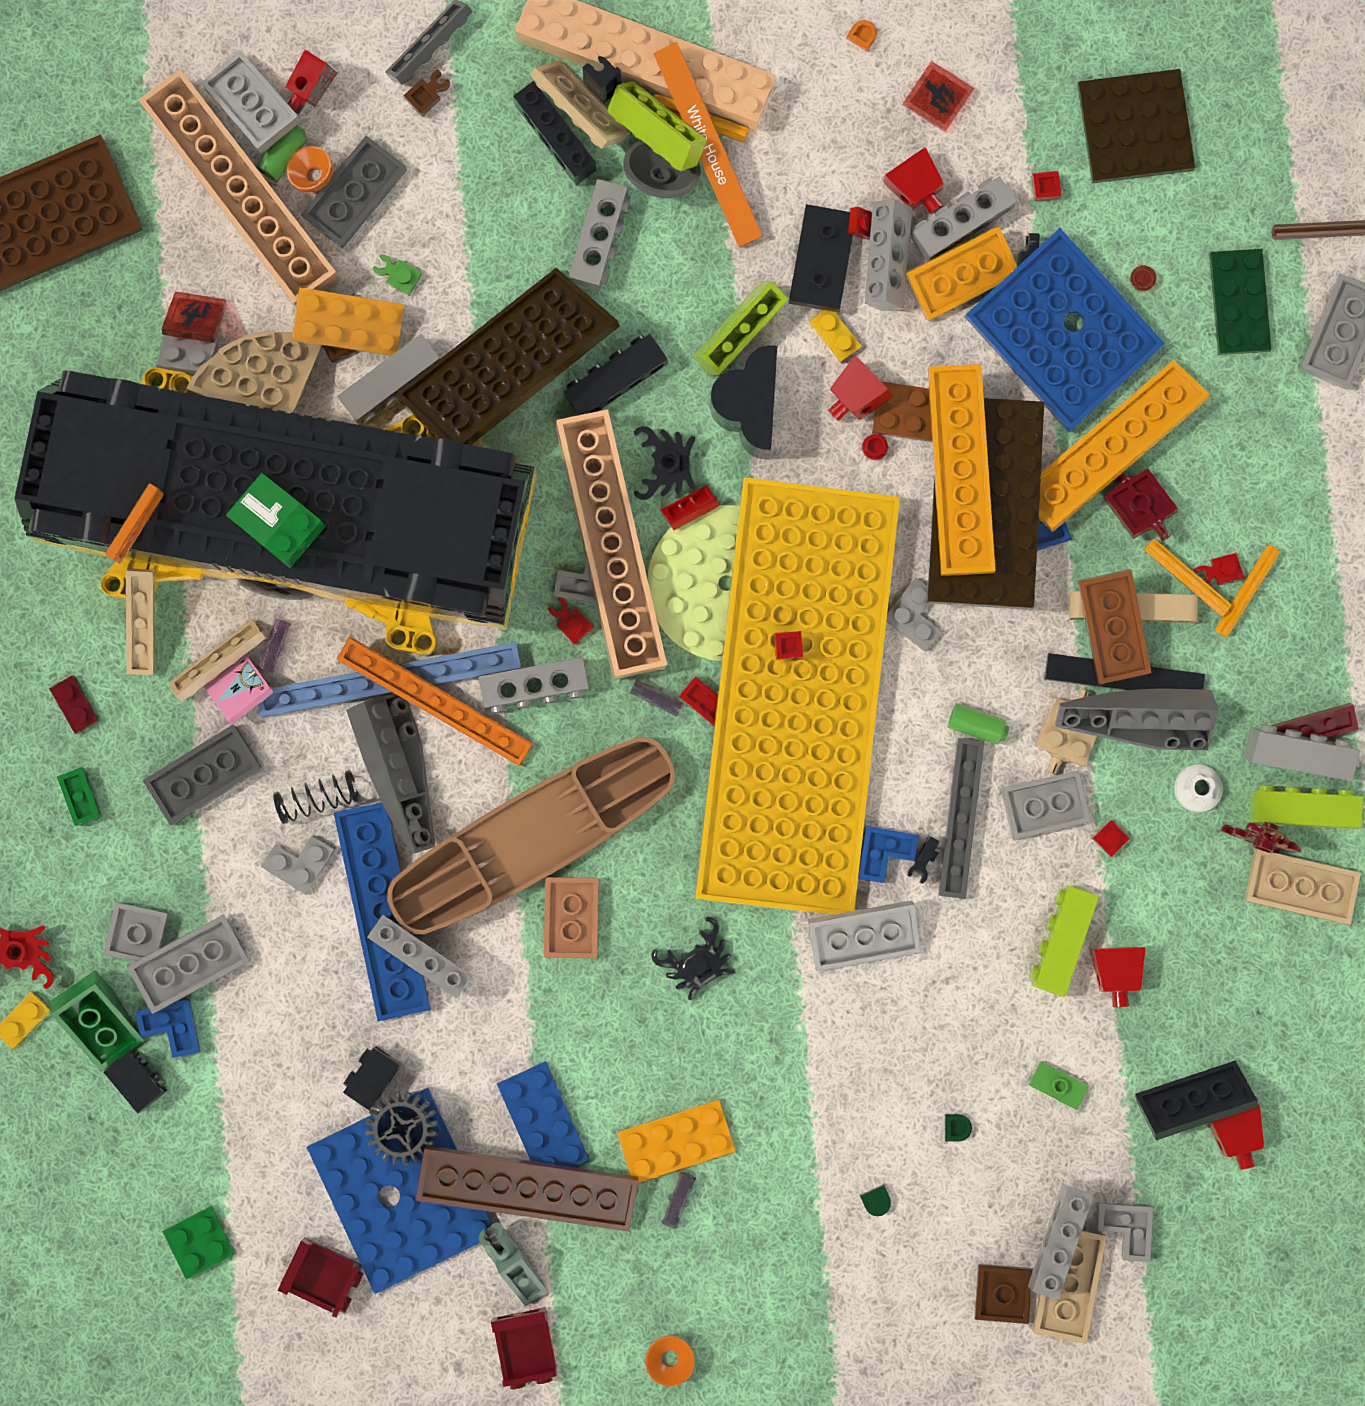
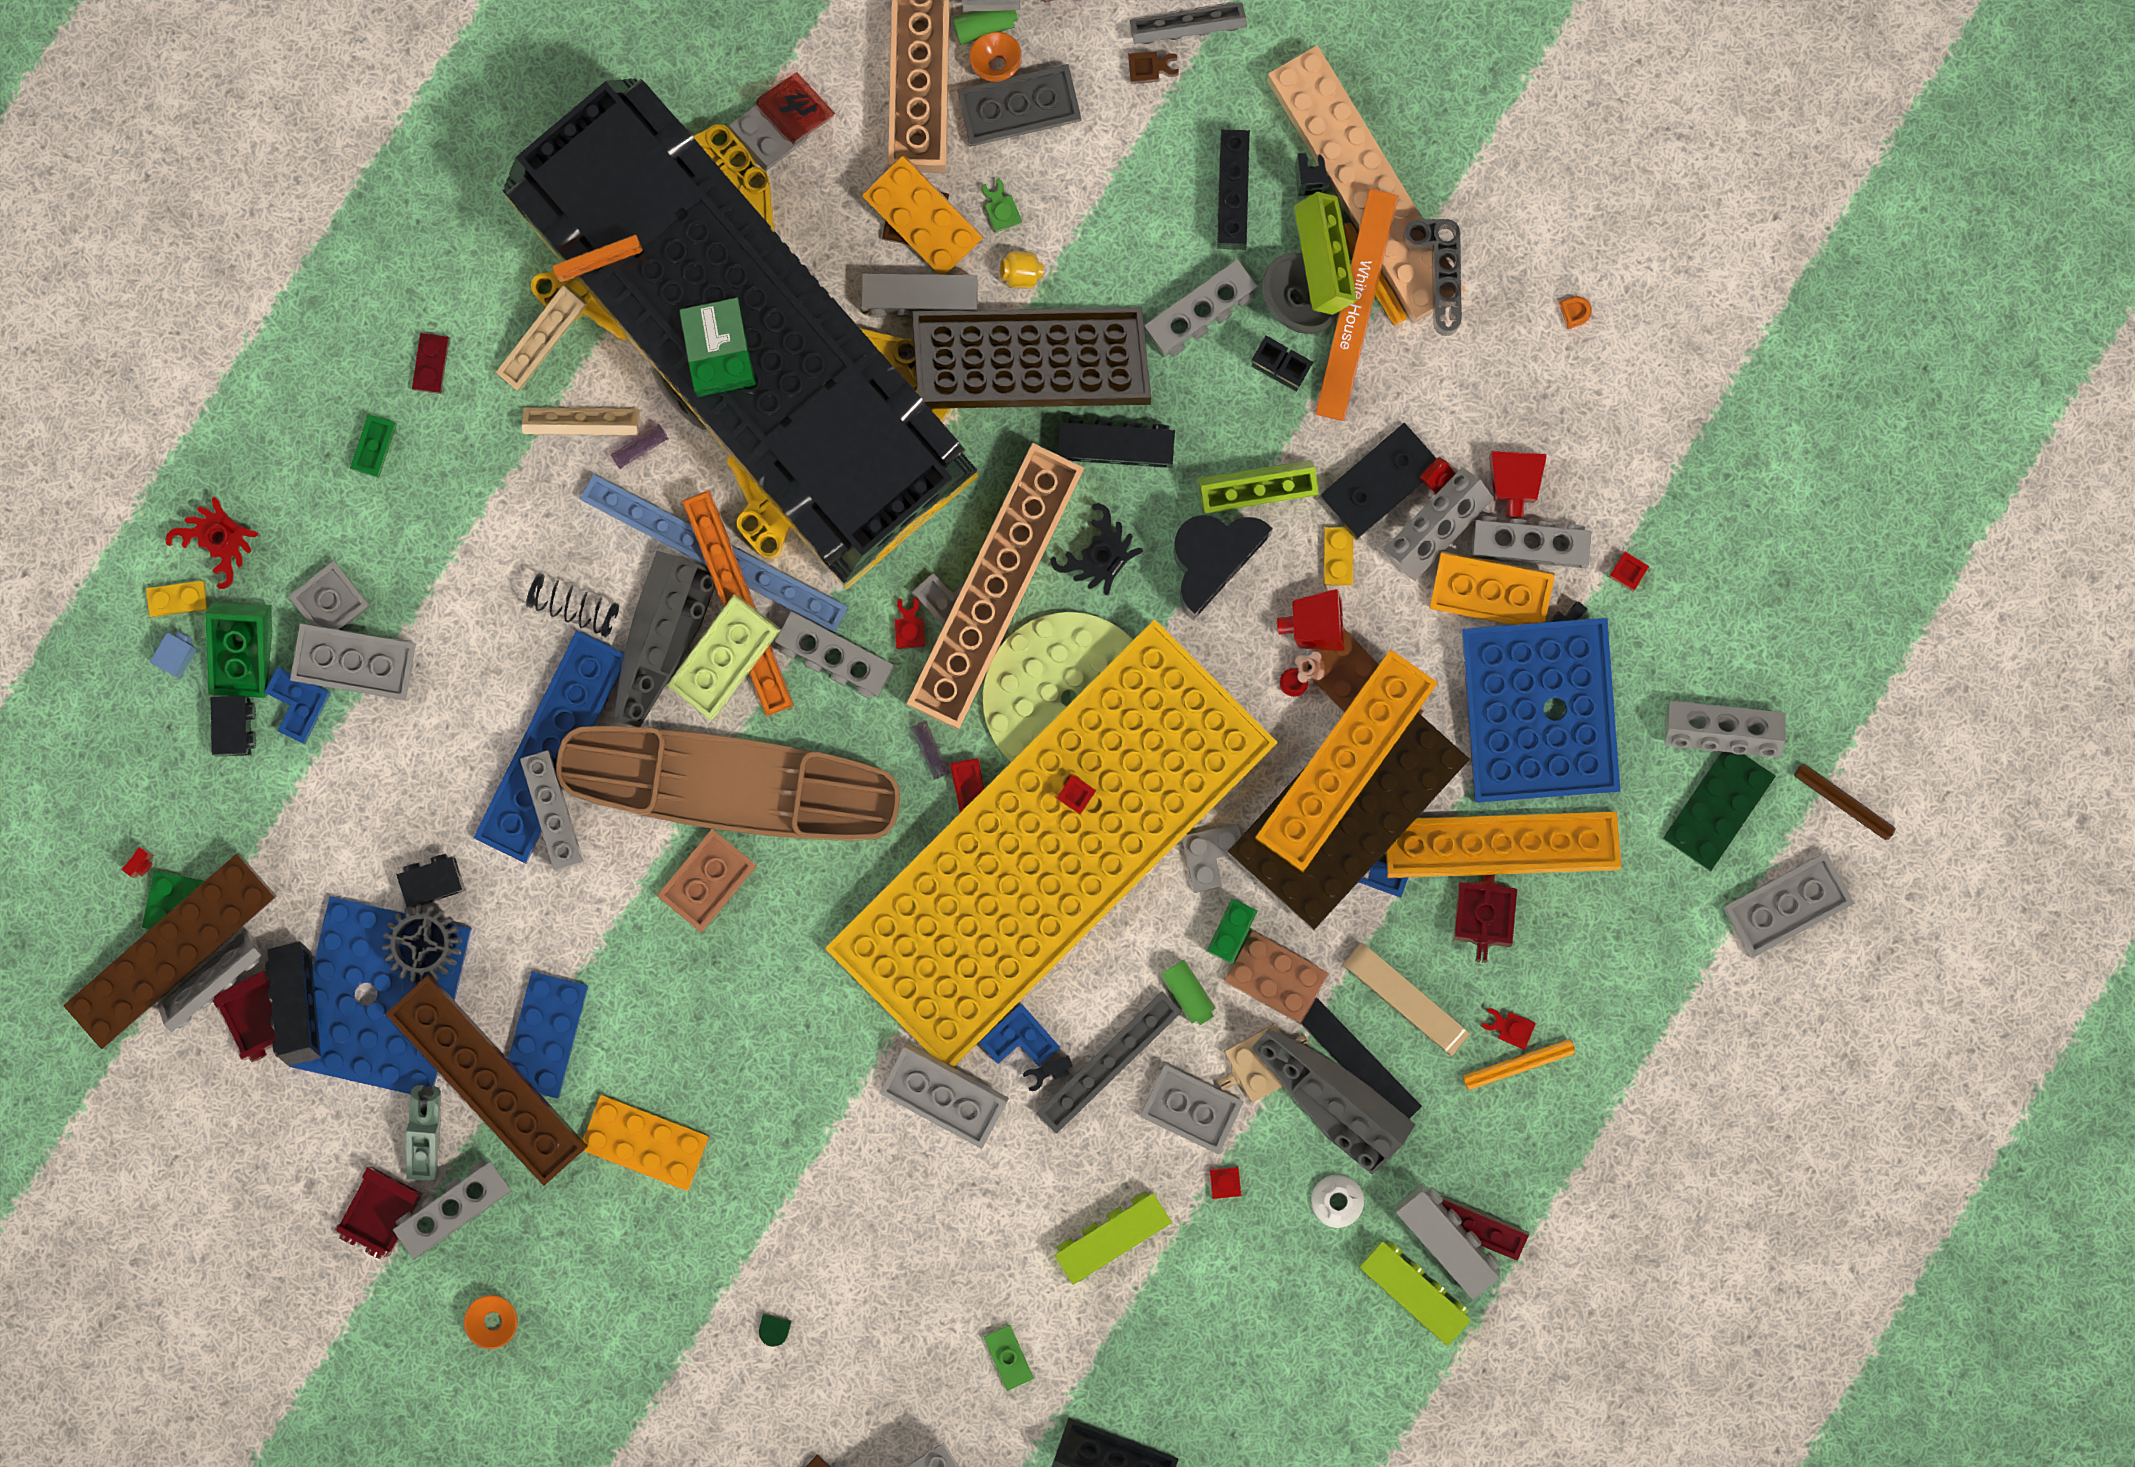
camera: 45 degrees right, 0 degrees up
dark grey plate [143,724,263,826] -> none
tan plate [186,330,323,414] -> none
bright pink tile [204,654,274,725] -> none
light grey plate [261,836,335,895] -> none
tan plate [530,60,632,149] -> none
black animal [651,916,735,1001] -> none
red plate [661,485,719,531] -> none
clear purple pin [661,1172,696,1229] -> none
clear red tile [903,61,974,133] -> none
dark green tile [945,1114,972,1142] -> none
dark brown plate [1077,69,1195,183] -> none
dark orange plate [1078,569,1152,684] -> none
red torso [1090,947,1146,1007] -> none
clear red plate [1130,265,1156,292] -> none
light orange axle [1144,539,1232,616] -> none
dark red animal [1220,822,1301,854] -> none
tan plate [1244,849,1361,925] -> none
none -> reddish brown plate [63,853,277,1050]
none -> red plate [121,847,154,878]
none -> medium blue brick [150,631,197,679]
none -> light grey plate [157,929,261,1033]
none -> black brick [265,941,321,1066]
none -> light grey brick [393,1161,511,1260]
none -> yellowish green tile [667,594,781,721]
none -> yellow head [1000,251,1044,289]
none -> green brick [1206,898,1258,964]
none -> nougat plate [1224,931,1329,1025]
none -> black hips [1251,335,1313,392]
none -> nougat plate [1295,651,1325,683]
none -> dark grey beam [1403,219,1462,336]
none -> light grey brick [1664,700,1786,758]

